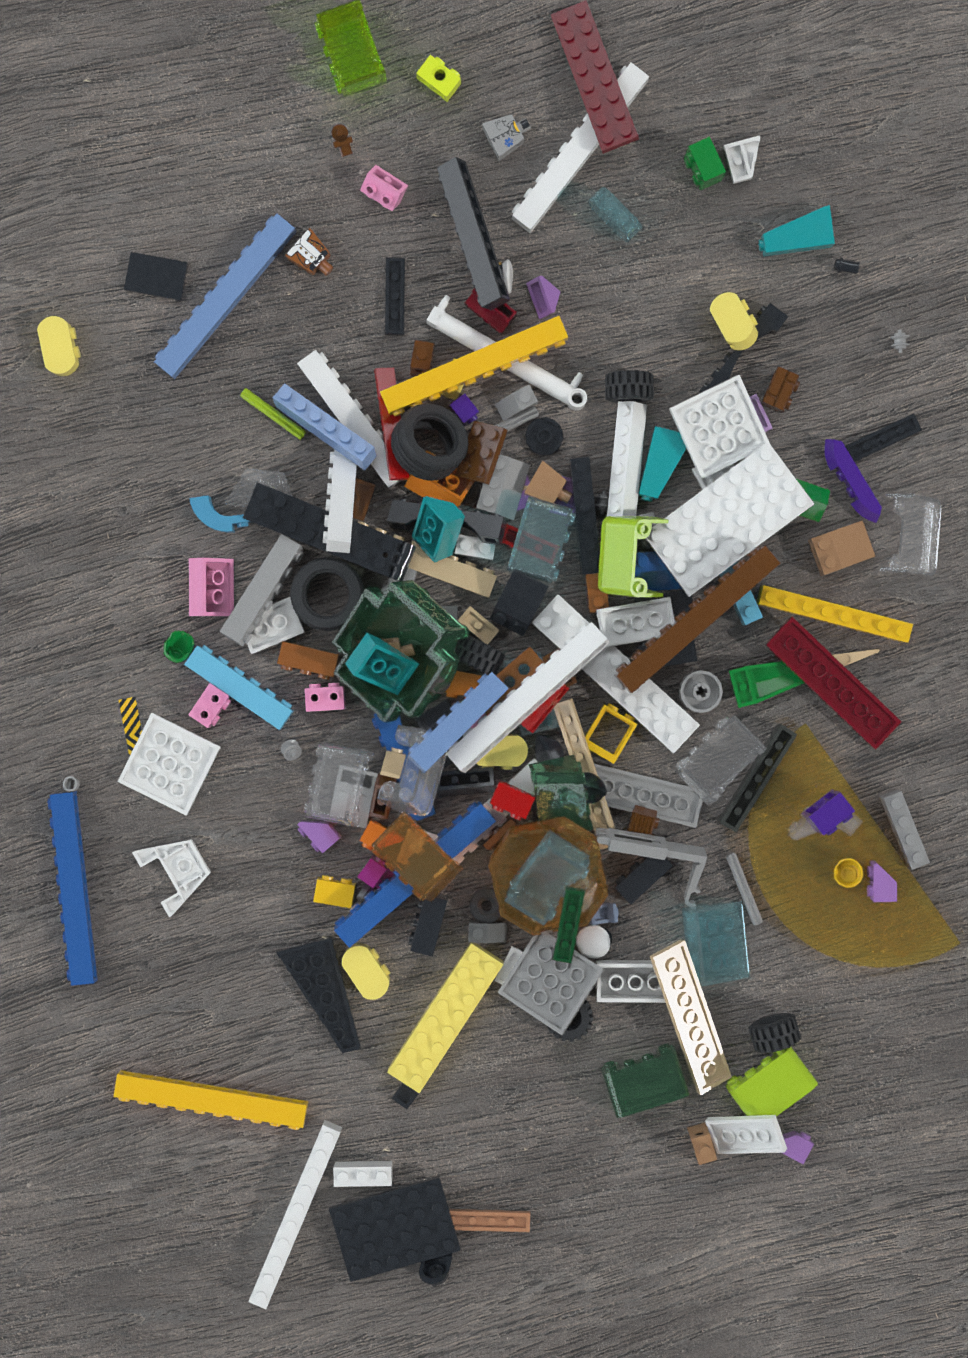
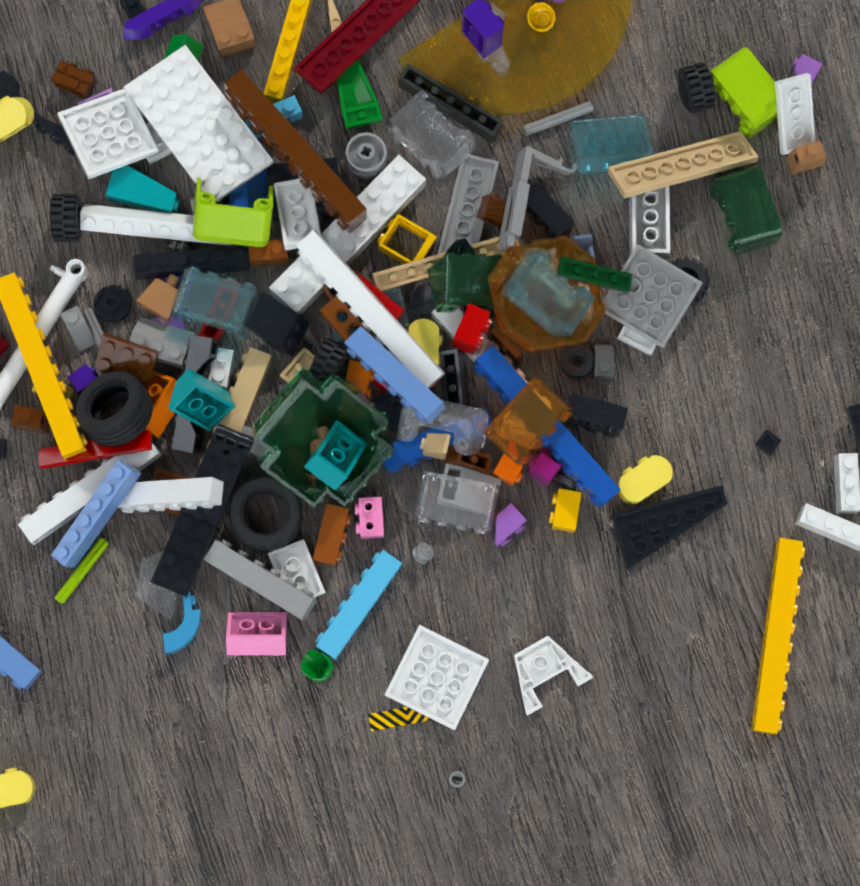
camera: 100 degrees left, 10 degrees down
blue brick [48,791,98,986] -> none
bright pink brick [189,683,231,728] -> none
light yellow brick [387,942,504,1093] -> none
white piece [576,925,612,958] -> none

